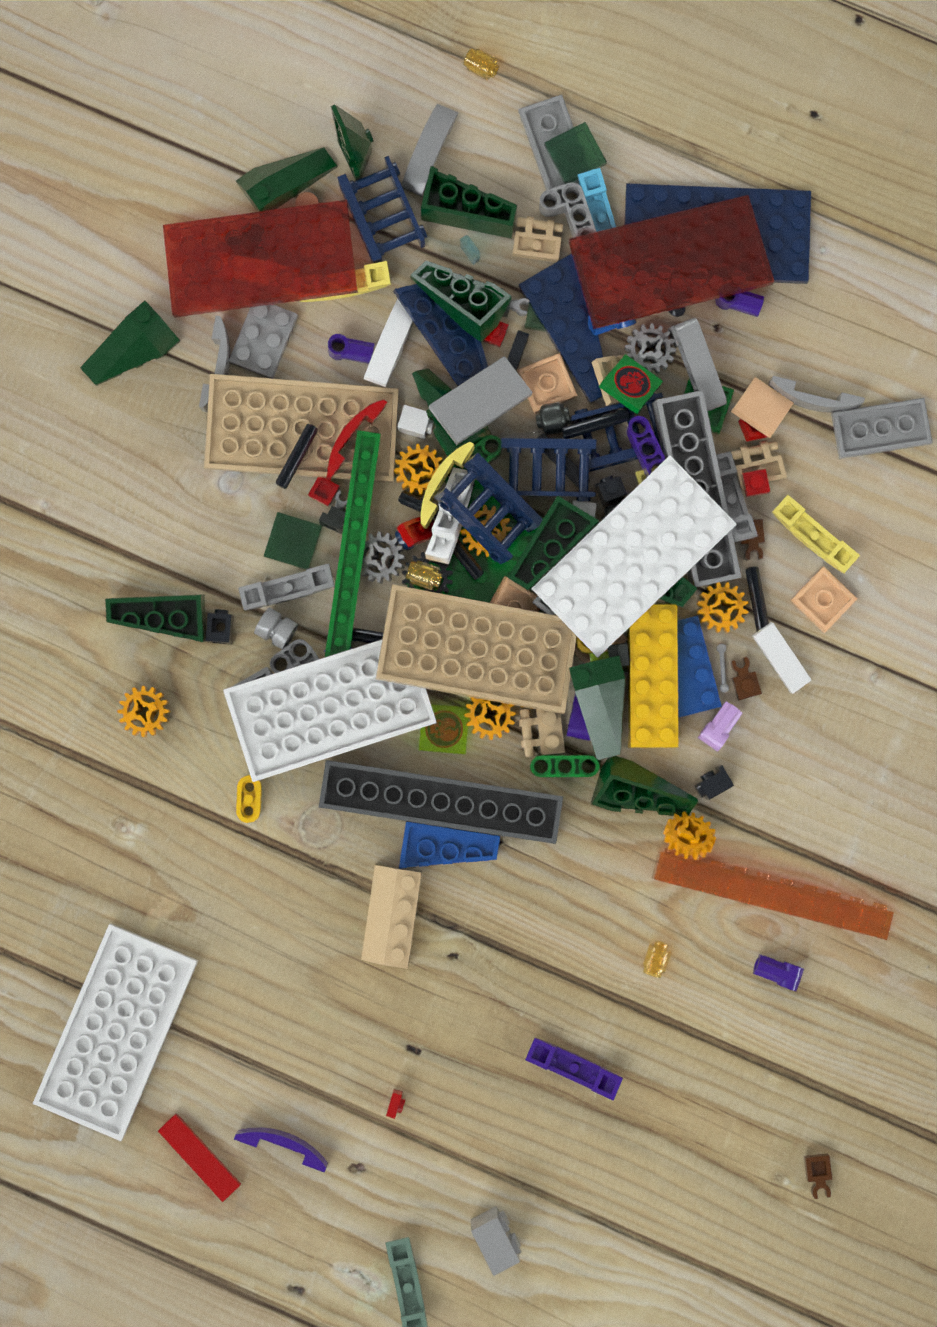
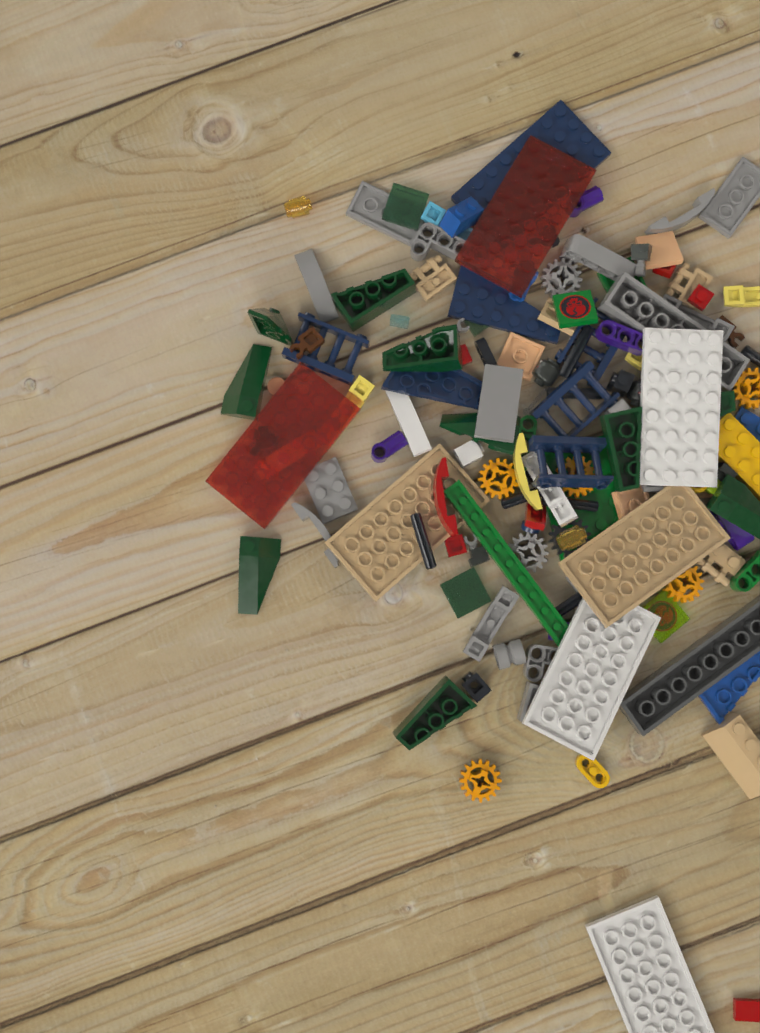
camera: 40 degrees left, 0 degrees up
none -> reddish brown plate [289,326,325,360]
none -> blue brick [439,196,484,238]
none -> pearl dark grey piece [631,244,652,277]

